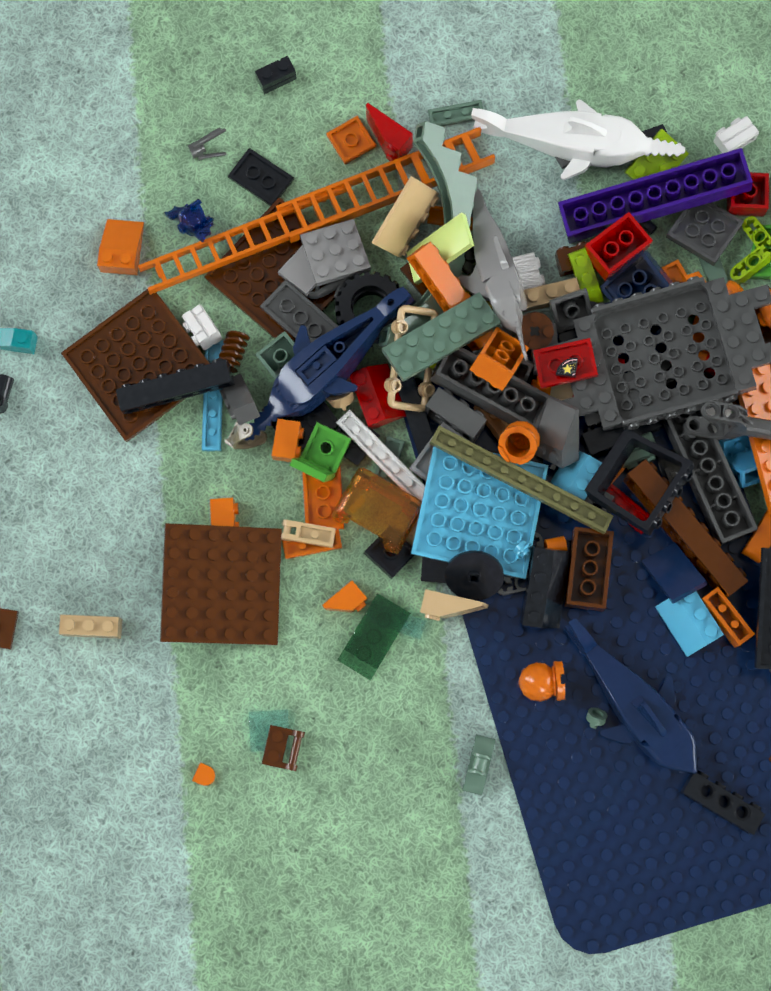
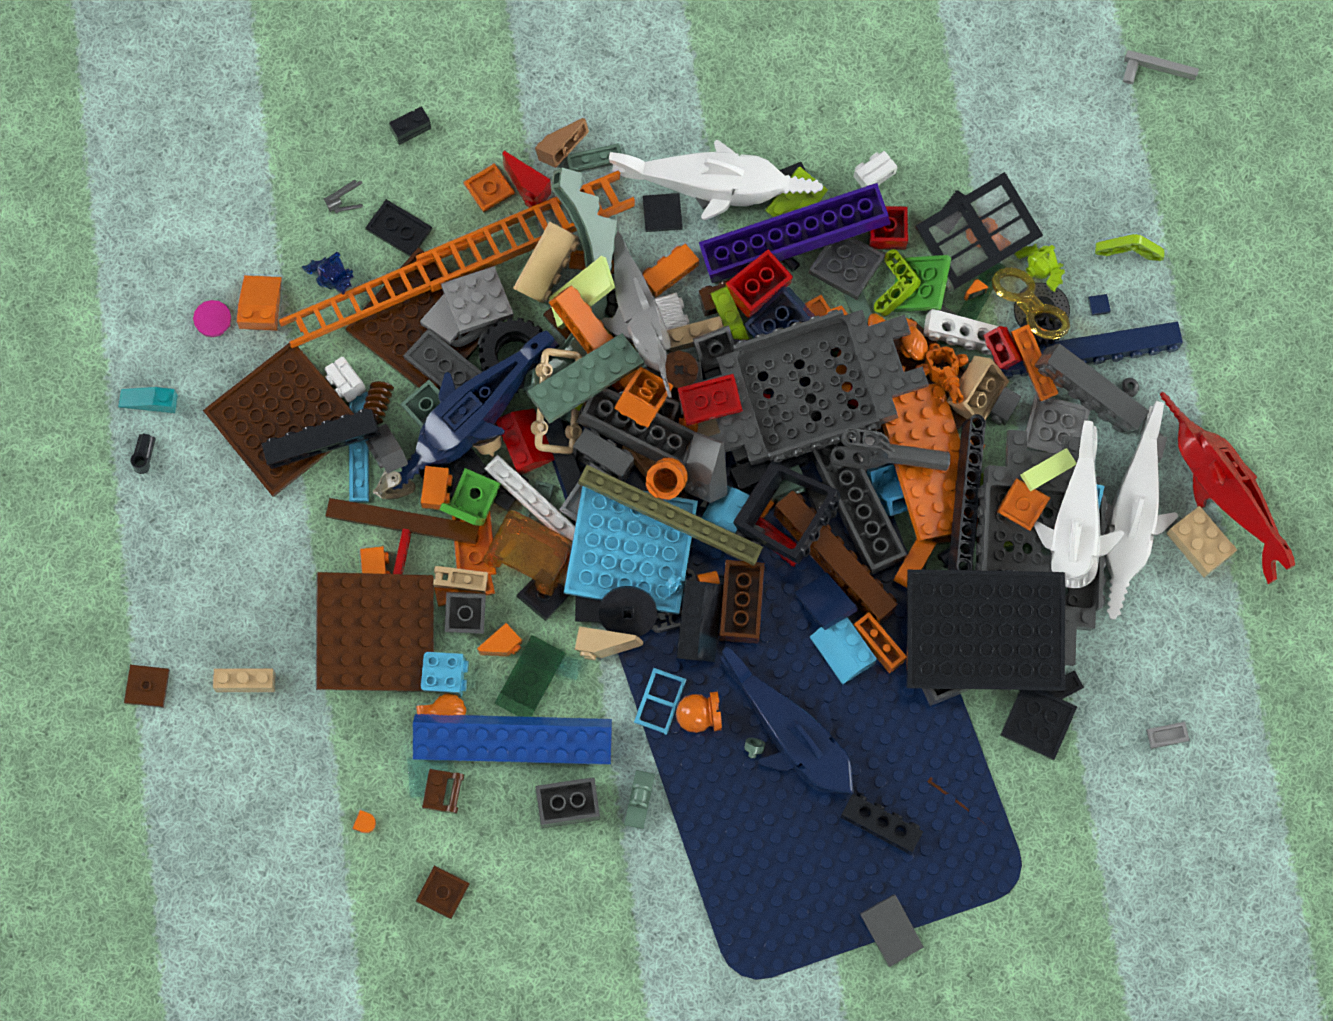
camera: 10 degrees left, 5 degrees down
black tile [556,358,578,378] -> none
none -> dark pink tile [193,300,232,337]
none -> reddish brown tile [325,498,480,545]
none -> red tile [393,528,411,574]
none -> blue brick [413,714,612,764]
none -> orange animal [416,693,467,716]
none -> reddish brown plate [416,865,470,920]
none -> medium azure bracket [421,652,469,697]
none -> dark grey brick [445,592,486,634]
none -> medium nougat slope [535,118,589,168]
none -> dark grey brick [535,777,600,829]
none -> medium azure window [634,668,687,735]
none -> orange brick [642,243,699,298]
none -> black tile [643,193,683,232]
none -> dark grey tile [860,894,924,967]

